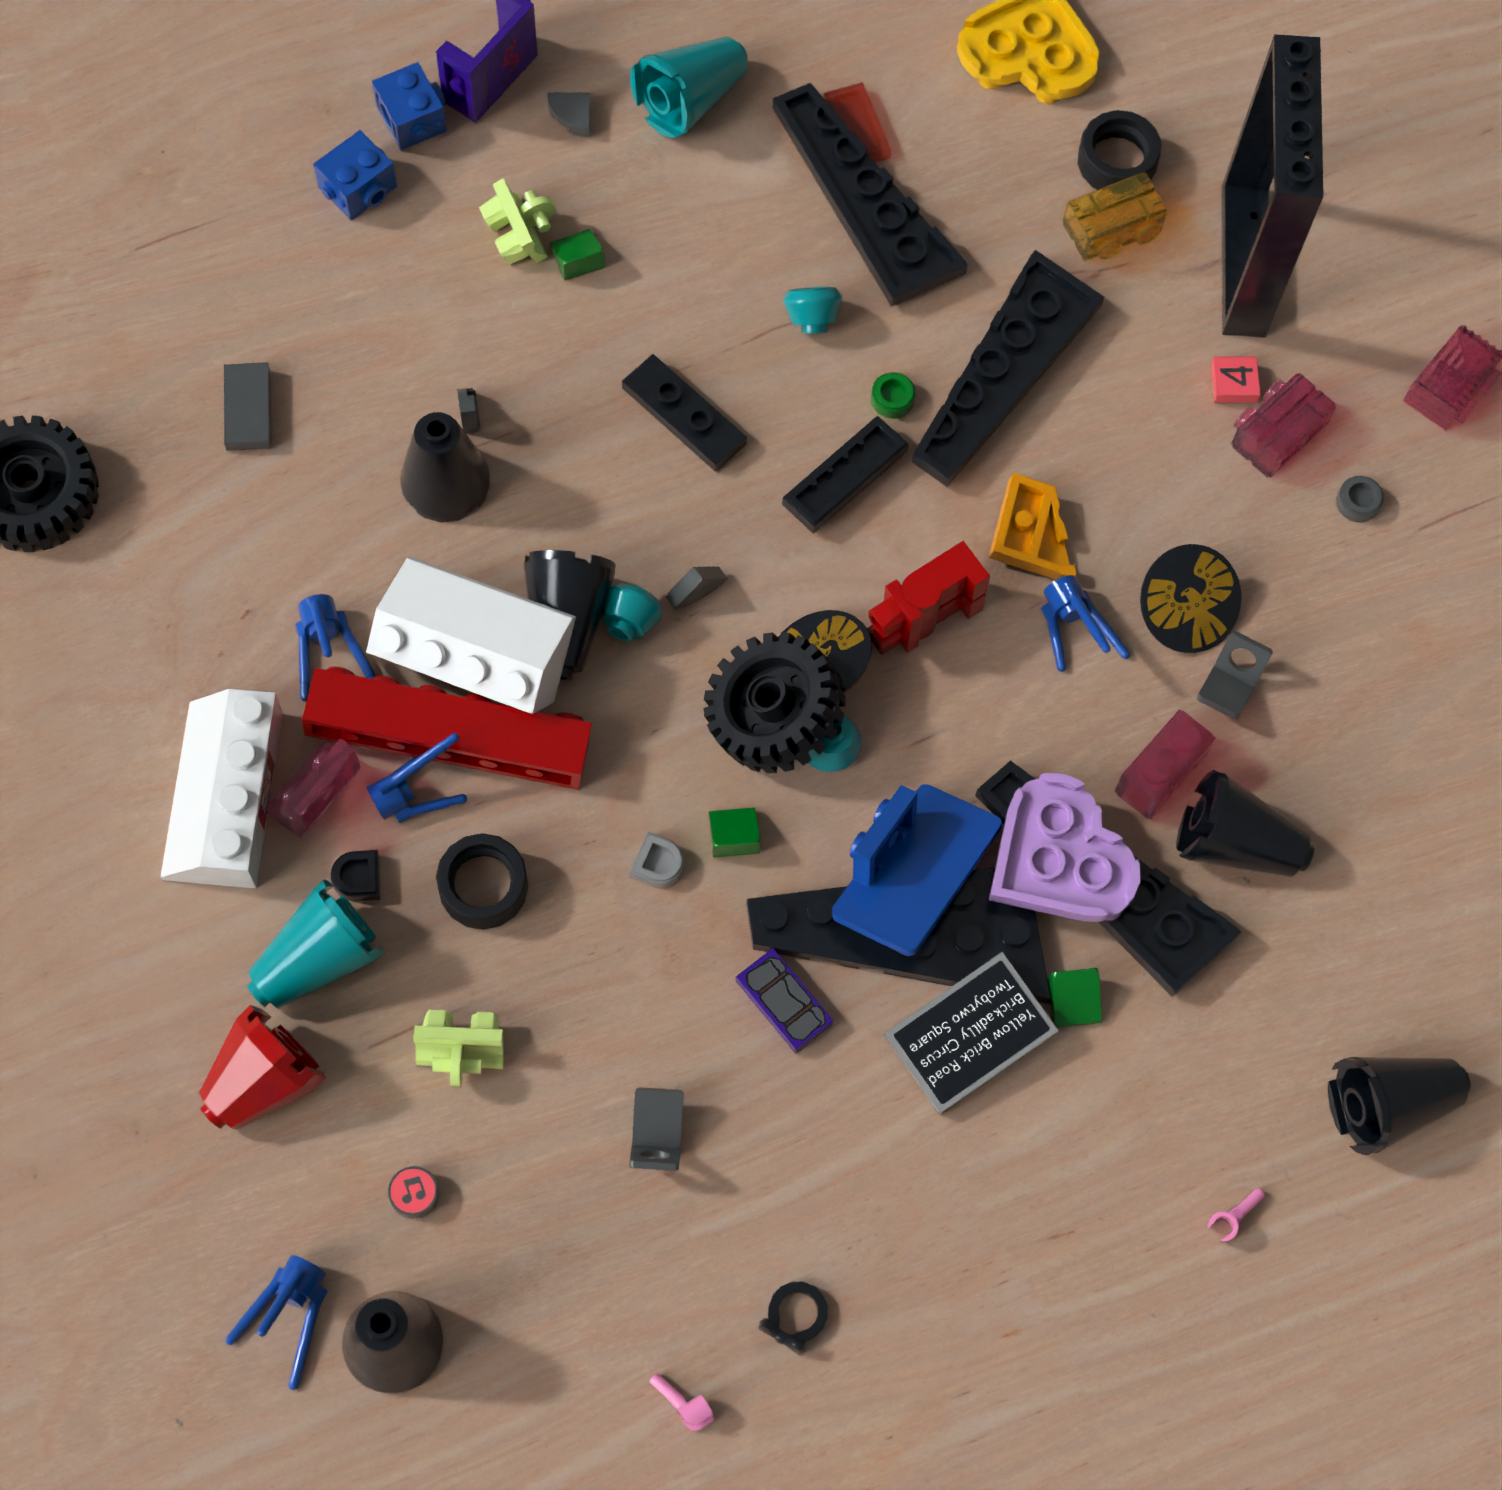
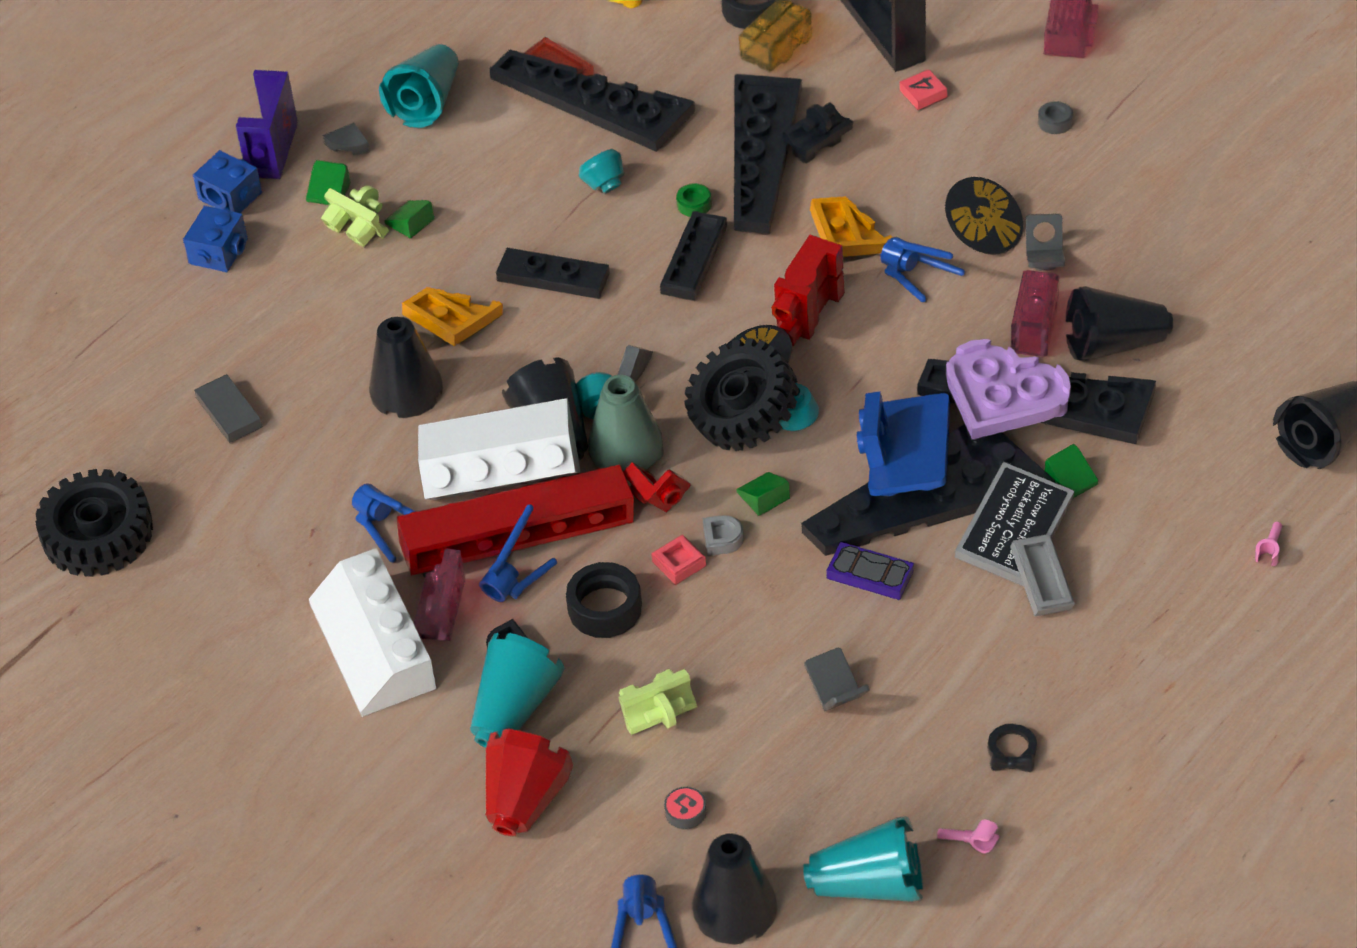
camera: 20 degrees left, 20 degrees down
clear pink brick [1231,373,1336,478] -> none
none -> green slope [306,160,351,205]
none -> light orange wing [402,287,503,347]
none -> sand green cone [588,375,664,480]
none -> red bracket [623,462,691,513]
none -> coral tile [651,534,706,585]
none -> black hips [783,102,853,164]
none -> teal cone [803,816,923,902]
none -> light grey tile [1010,534,1075,617]

